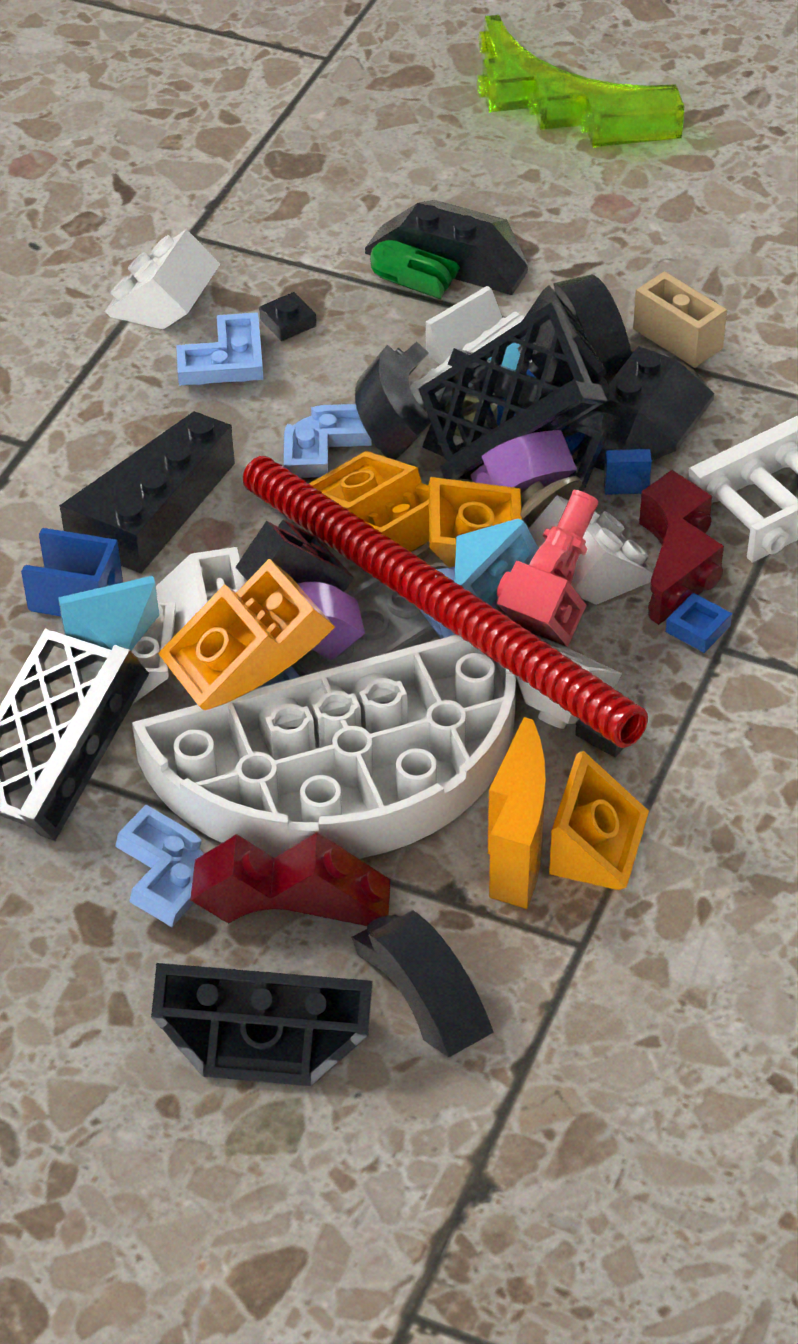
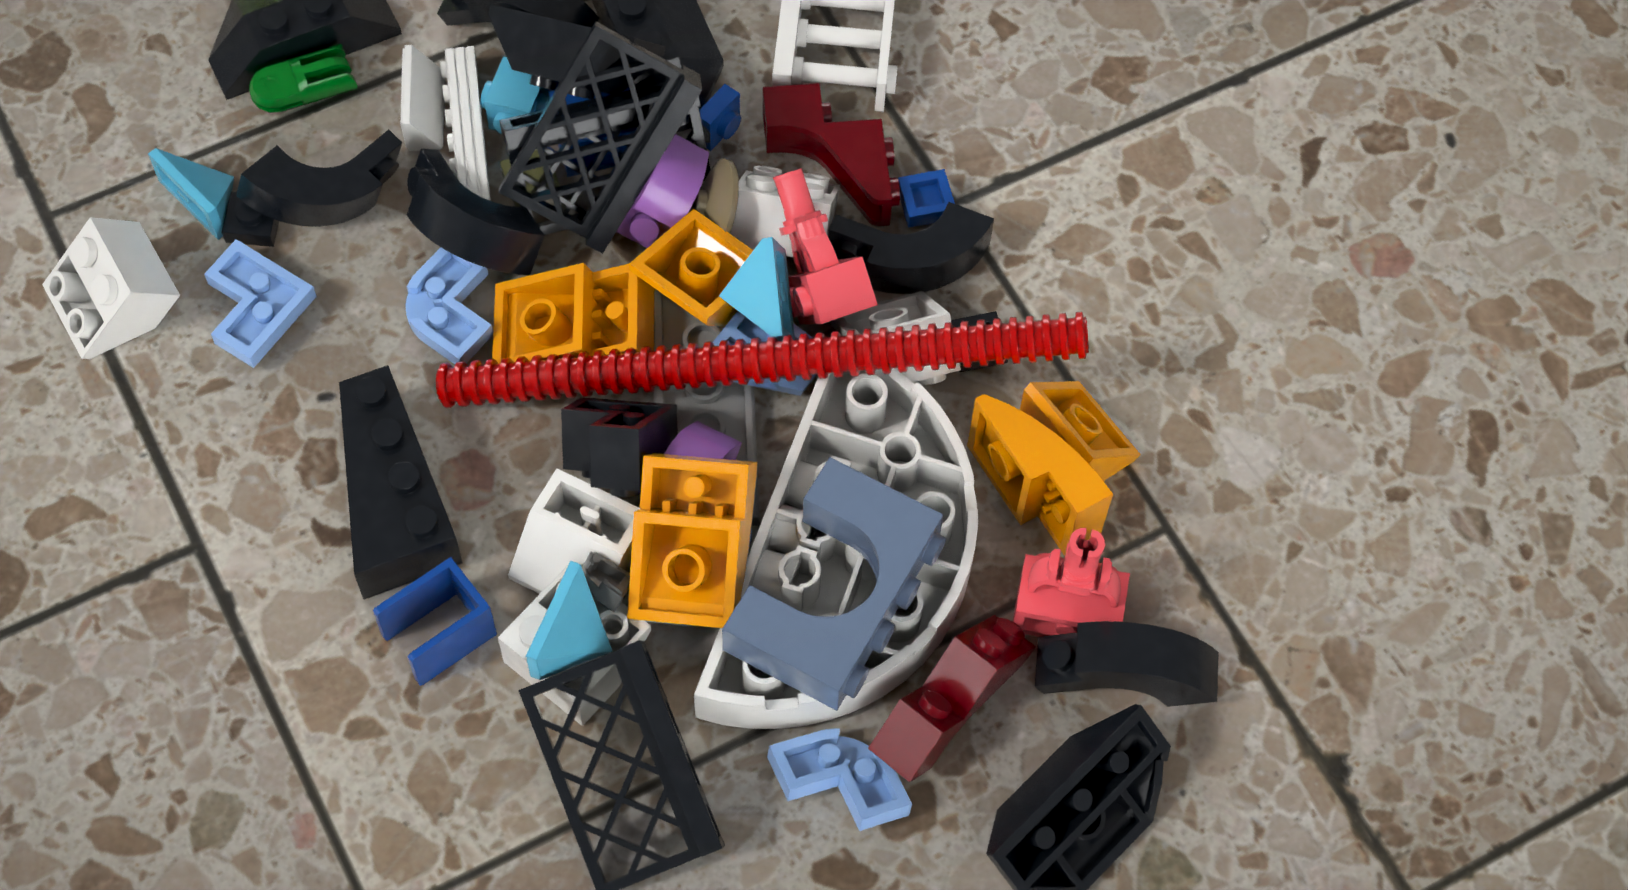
camera: 55 degrees left, 15 degrees up
none -> medium azure slope [148,148,234,240]
none -> black arch [236,129,403,227]
none -> dark grey tile [582,551,630,612]
none -> sand blue arch [722,457,946,711]
none -> black arch [828,202,994,294]
none -> coral brick [1013,528,1130,637]

